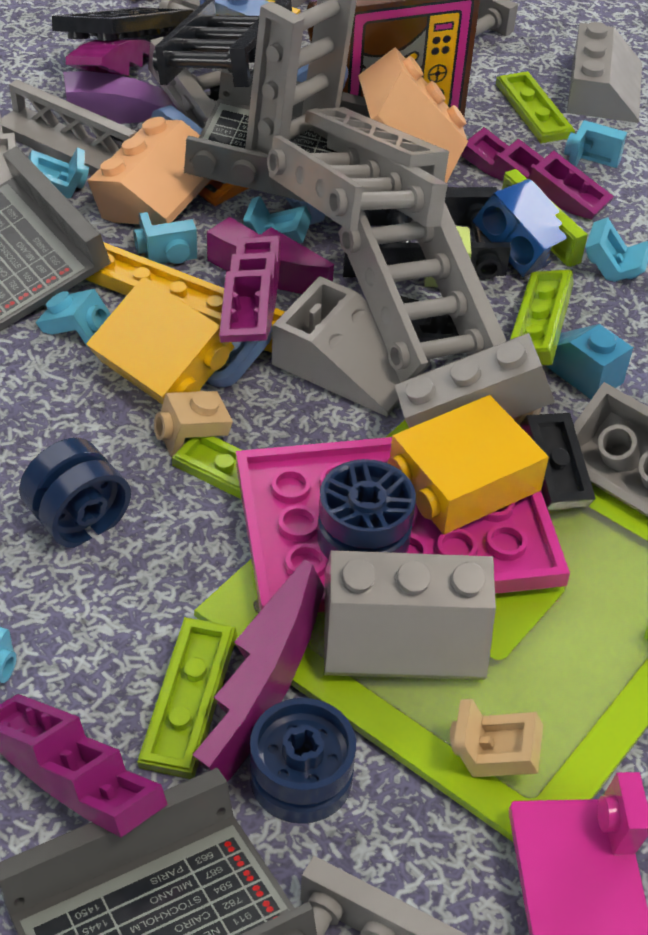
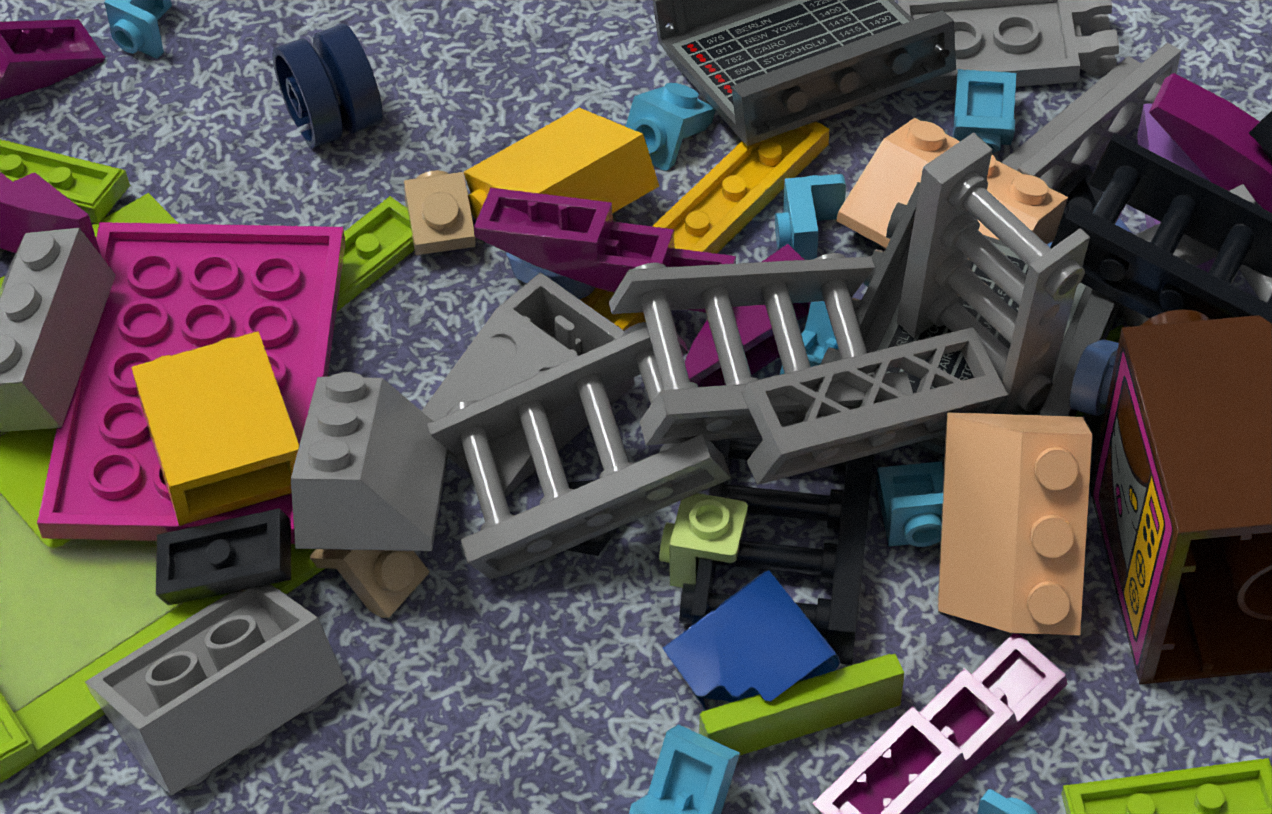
camera: 105 degrees right, 5 degrees up
dark blue wheel [317,459,416,558] -> none
lime tile [510,269,574,365] -> none
dark azure slope [545,324,634,399] -> none

